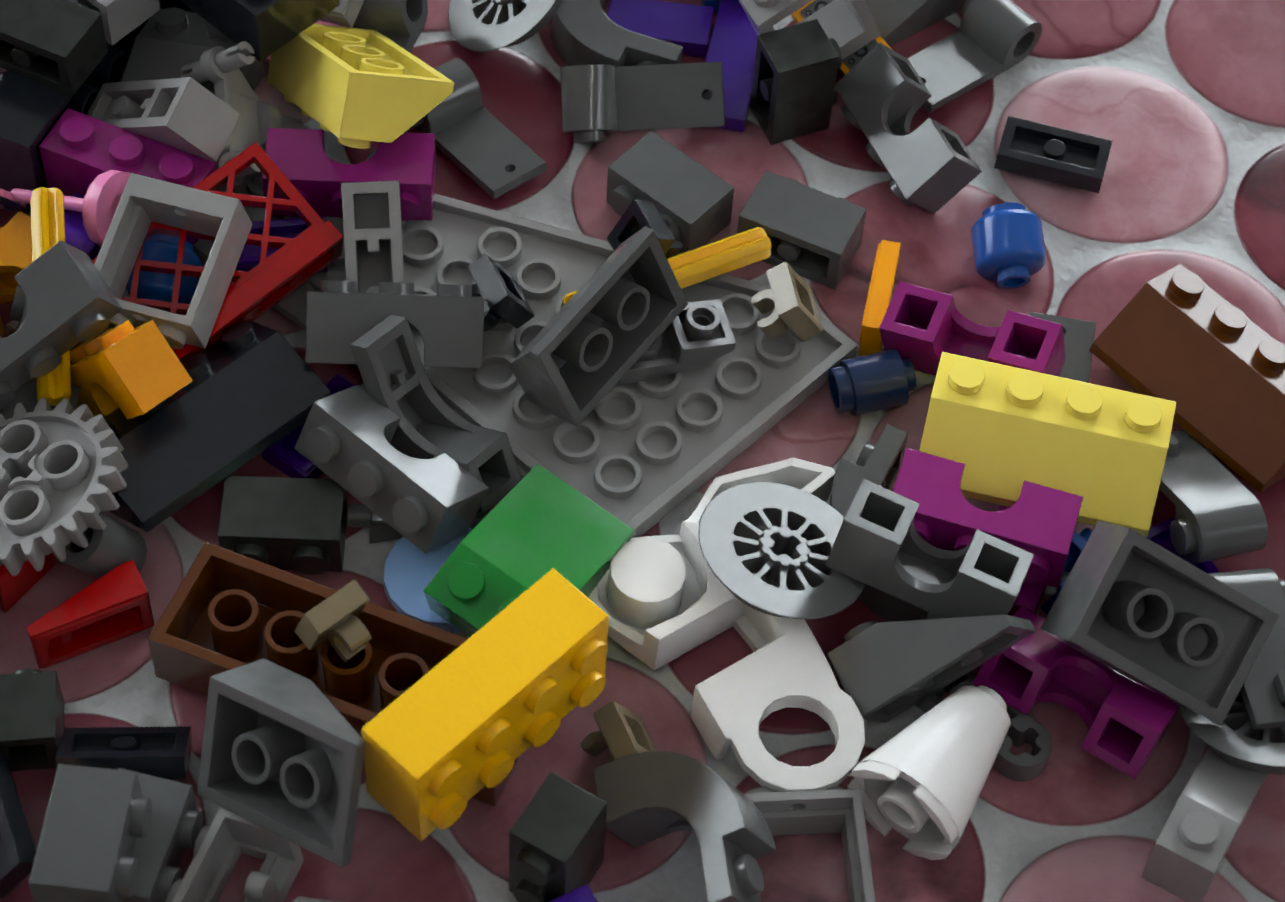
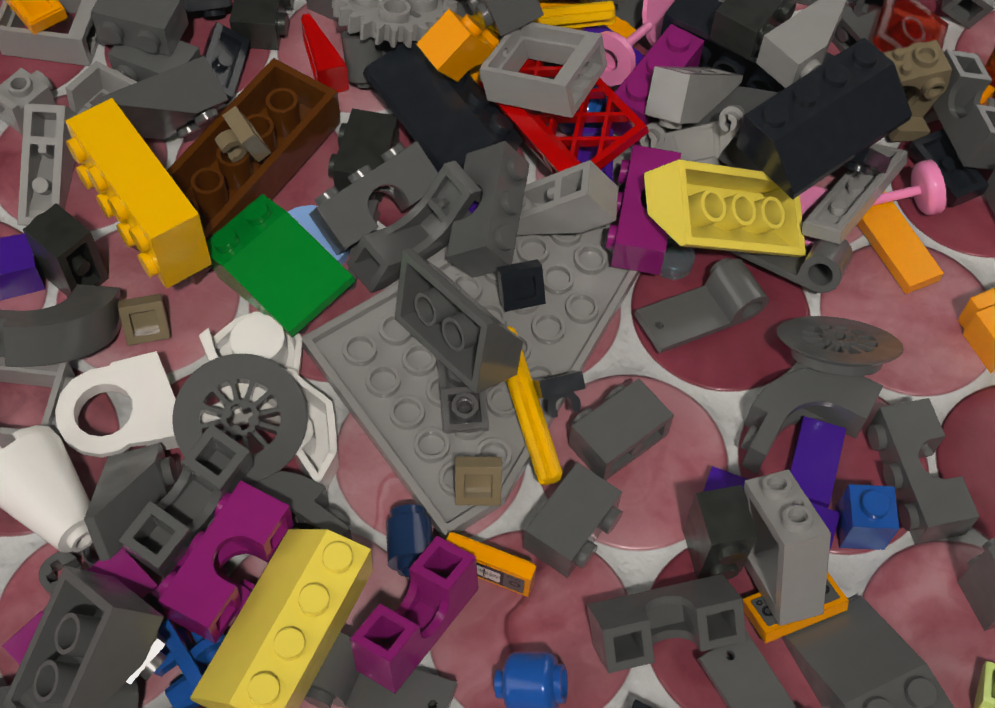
camera: 100 degrees right, 5 degrees up
dark grey door [560,62,725,143] -> none

